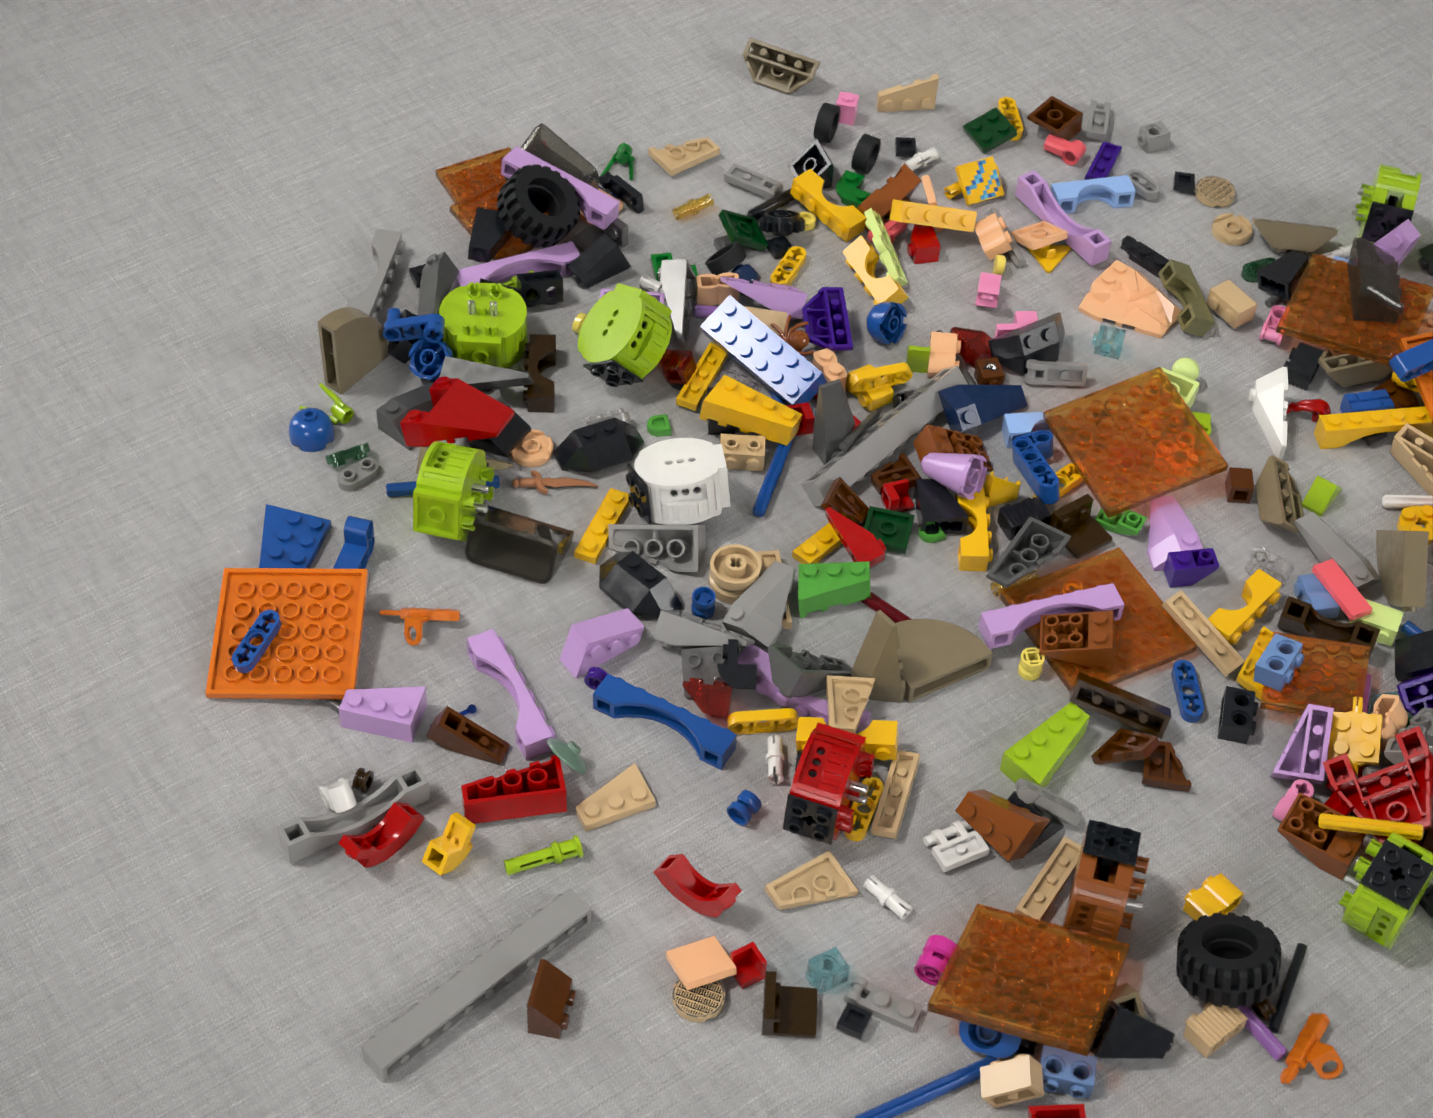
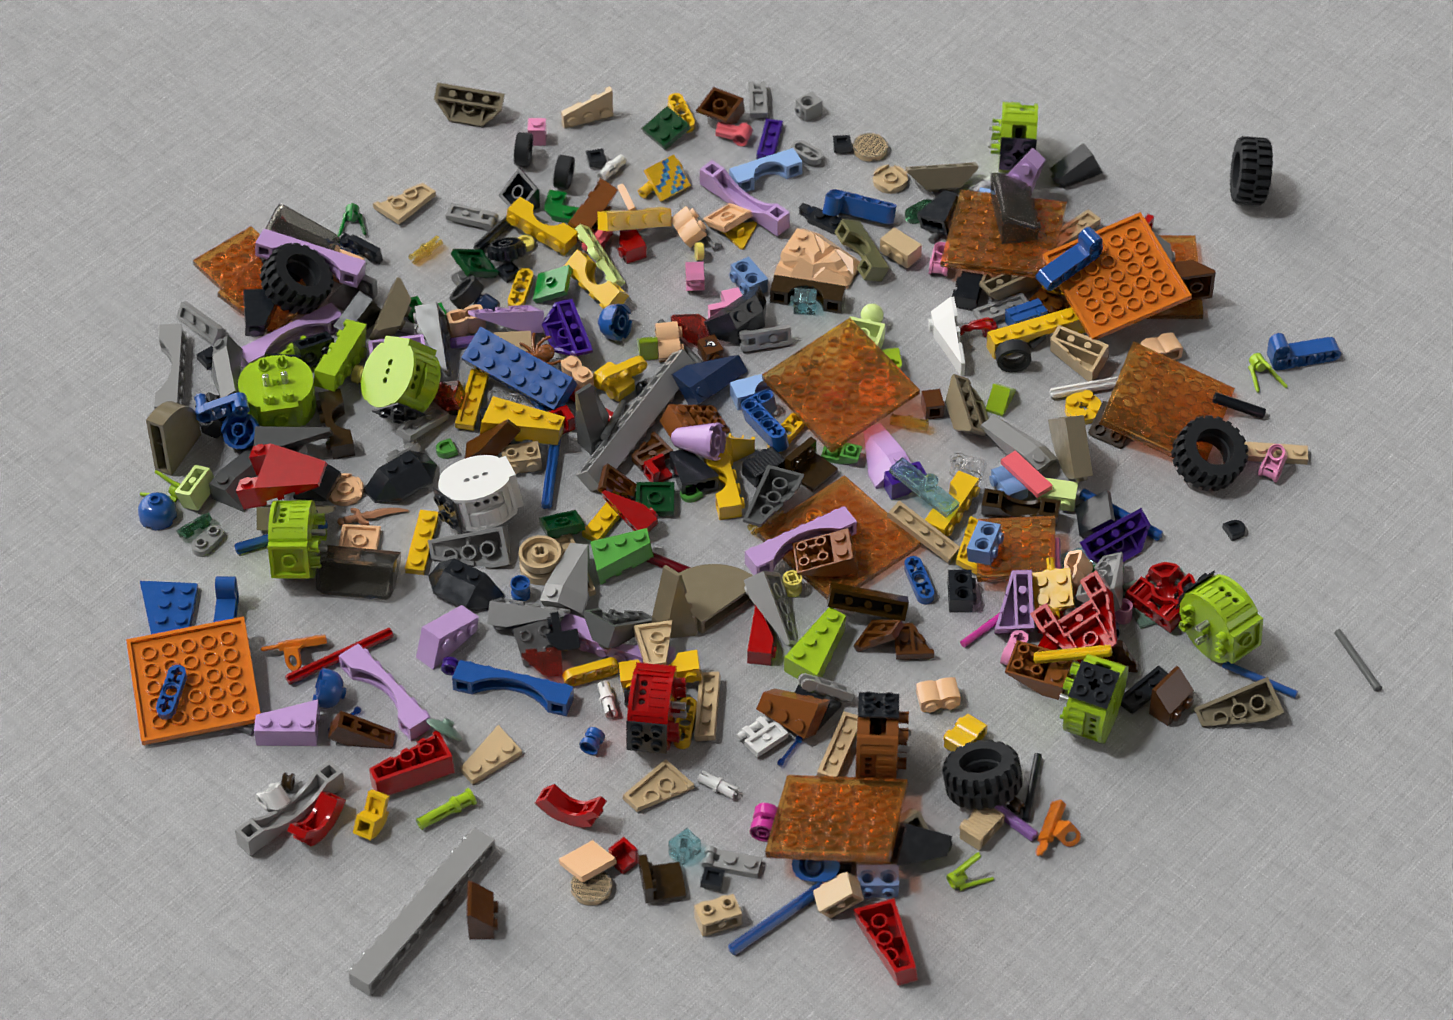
camera: 10 degrees left, 0 degrees up
none -> yellowish green brick [175,465,214,511]
none -> light grey hinge [176,301,226,345]
none -> red axle [285,628,394,685]
none -> blue cylinder [312,668,347,709]
none -> lime wedge [314,319,367,392]
none -> light nougat tile [337,524,381,560]
none -> dark tan wedge [369,277,412,340]
none -> light grey hinge [397,406,449,444]
none -> reddish brown slope [465,419,521,459]
none -> plate [533,265,572,304]
none -> dark green plate [539,510,585,539]
none -> tan brick [694,894,742,937]
none -> medium blue brick [729,257,768,294]
none -> light grey wedge [744,571,797,646]
none -> red slope [747,605,777,666]
none -> dark brown arch [770,275,846,314]
none -> clear blue hinge [777,735,803,767]
none -> blue beam [822,189,897,224]
none -> clear light blue hinge [889,457,960,518]
none -> clear yellow pin [890,413,929,431]
none -> light nougat brick [916,677,960,713]
none -> lime plant [946,852,994,891]
none -> dark pink bar [960,612,1000,648]
none -> light grey plate [973,293,1028,322]
none -> black tyre [995,339,1032,373]

